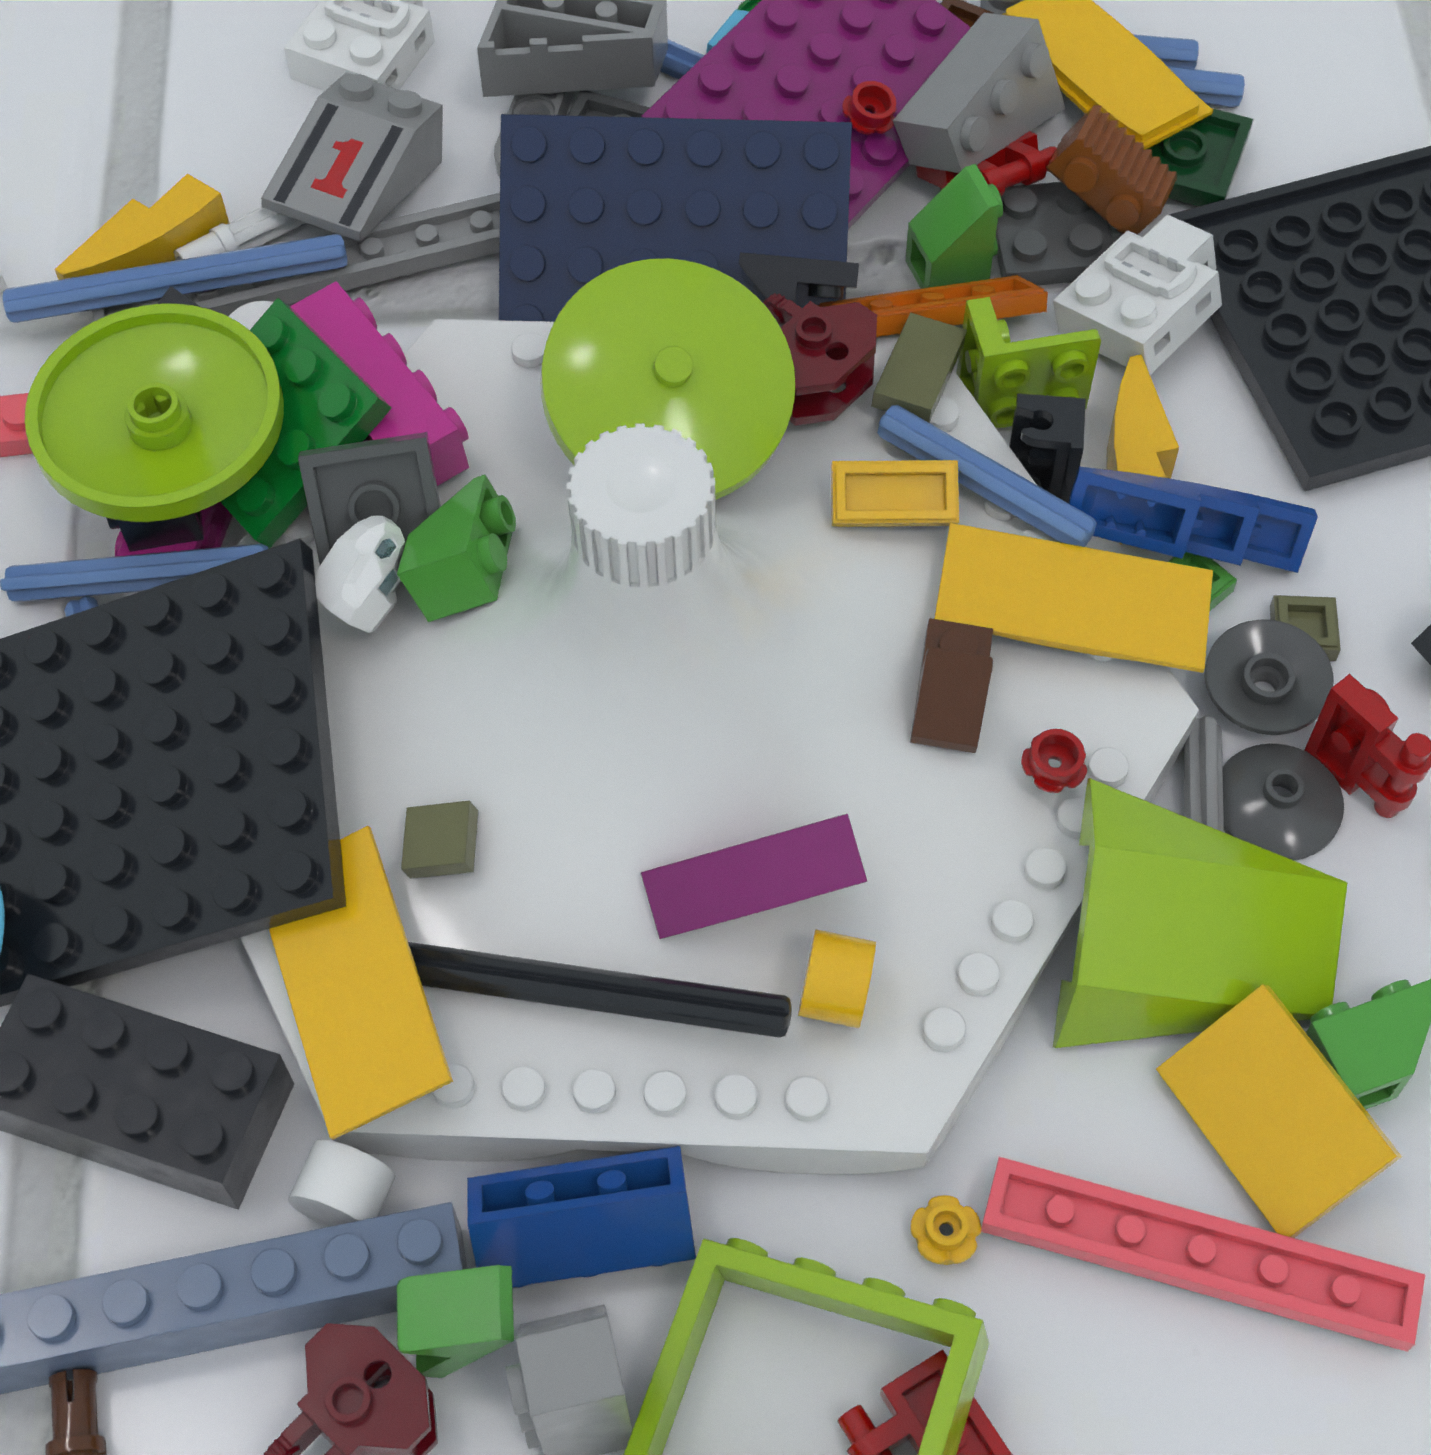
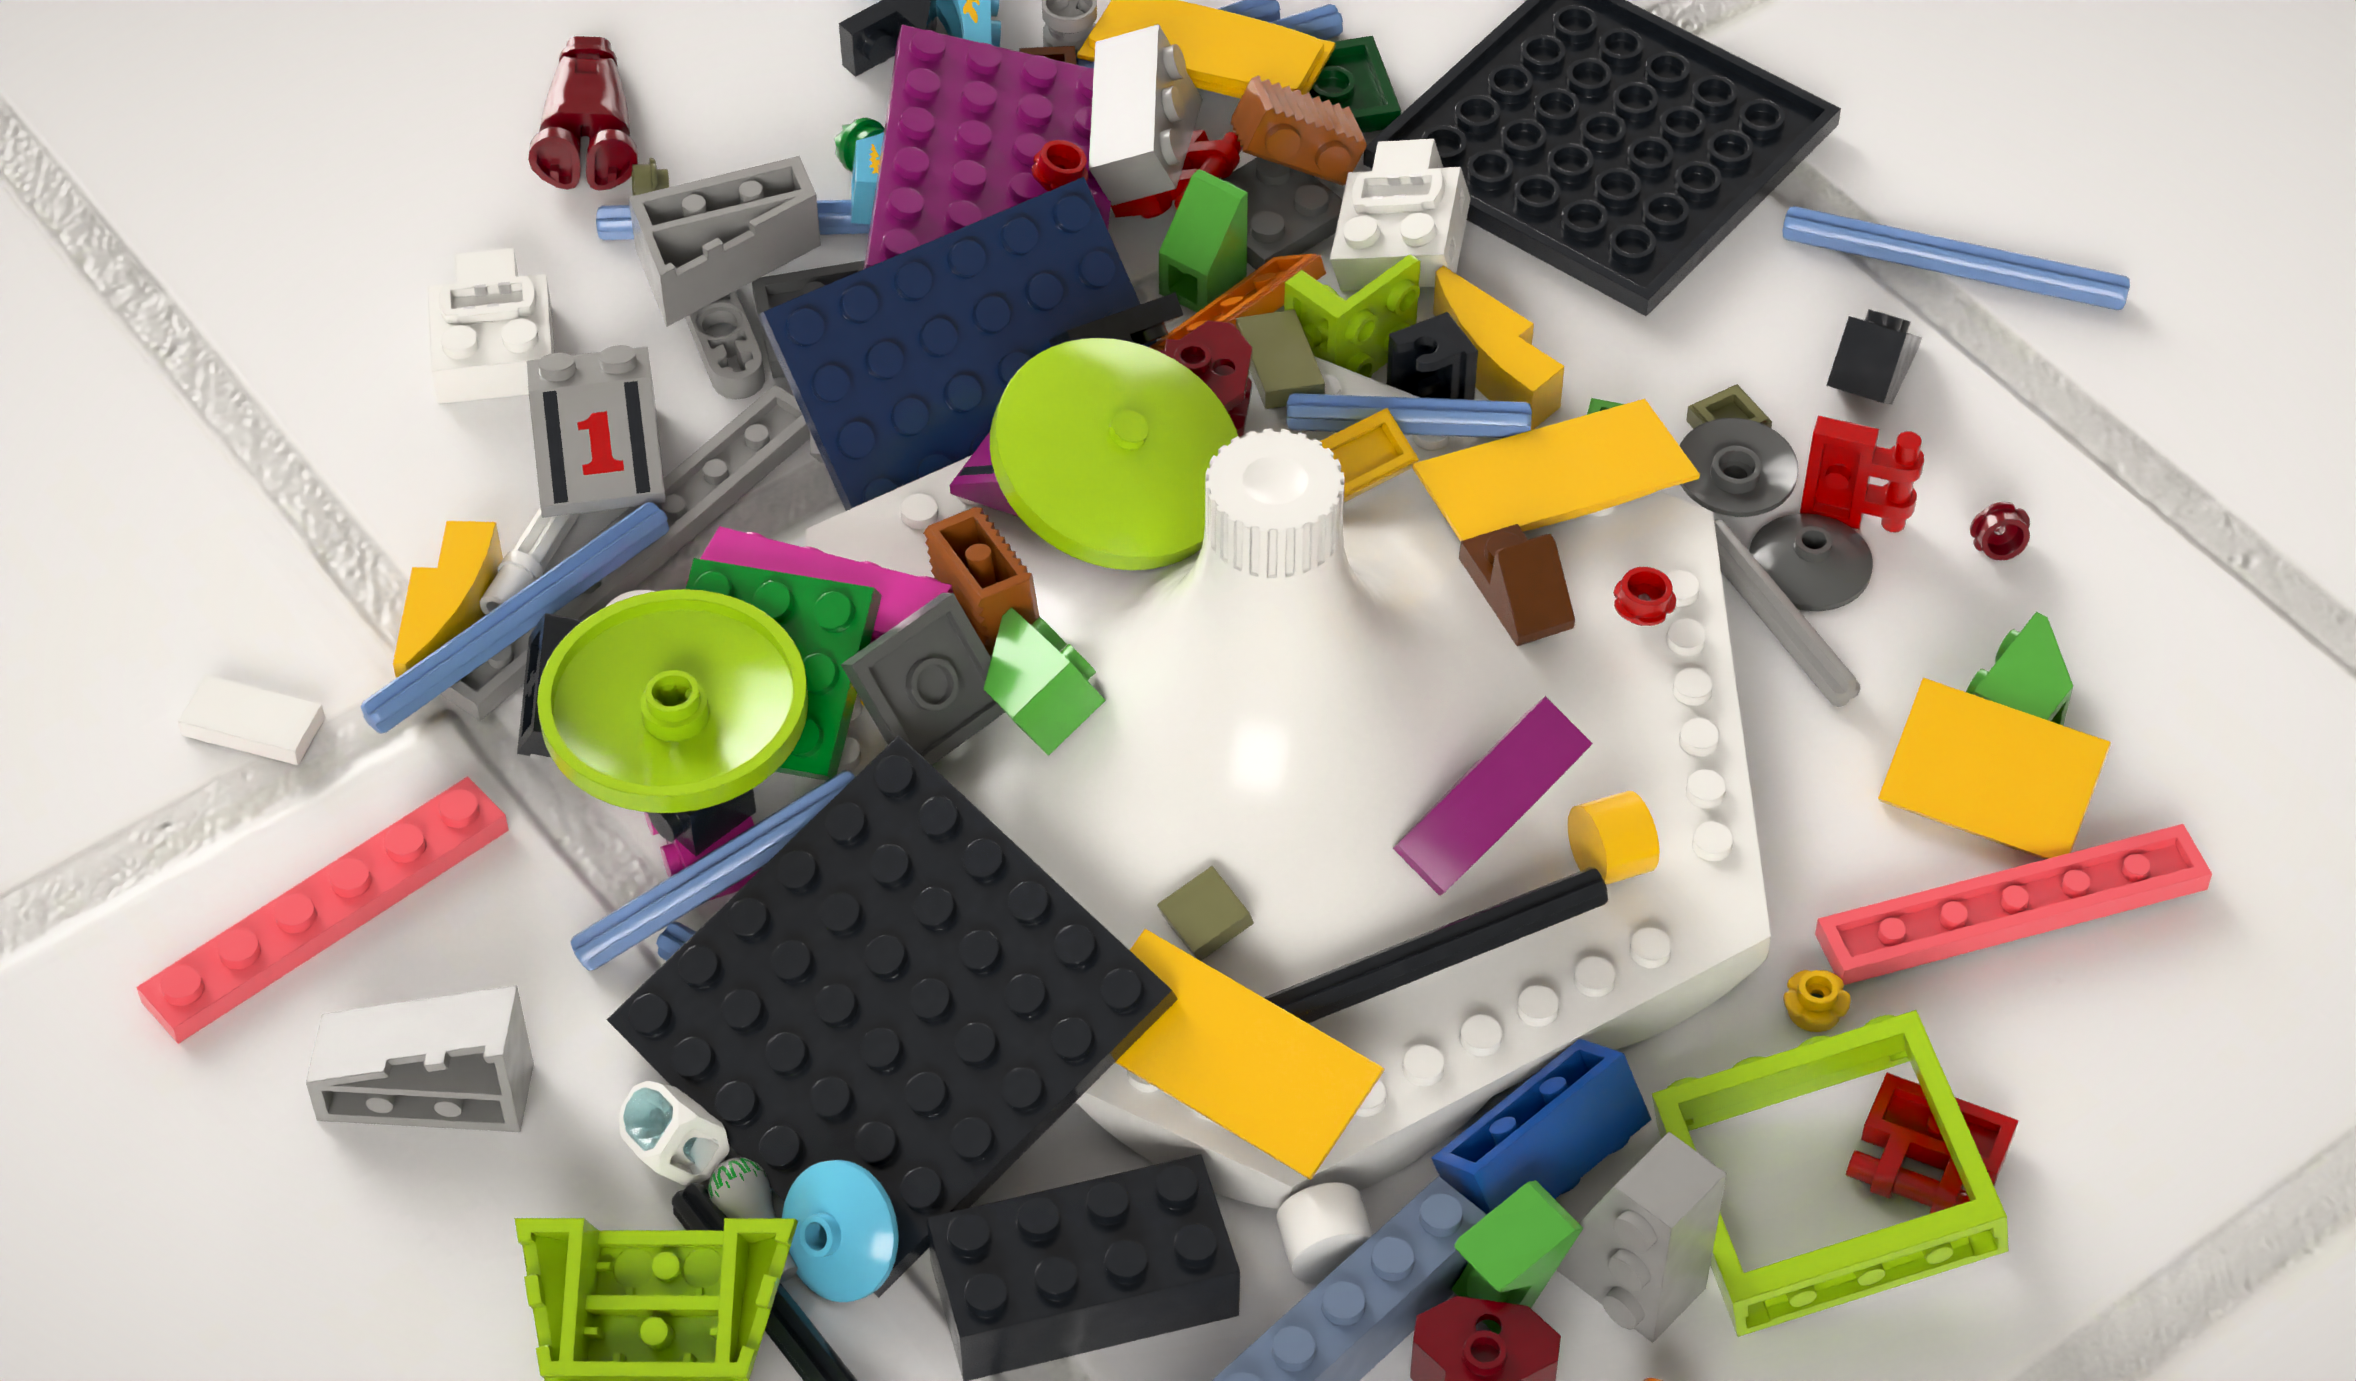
camera: 35 degrees left, 10 degrees down
white rock [315,516,406,633] -> none
lime wedge [1053,778,1348,1048] -> none
blue slope [1068,466,1318,573] -> none
none -> dark orange brick [923,507,1040,656]

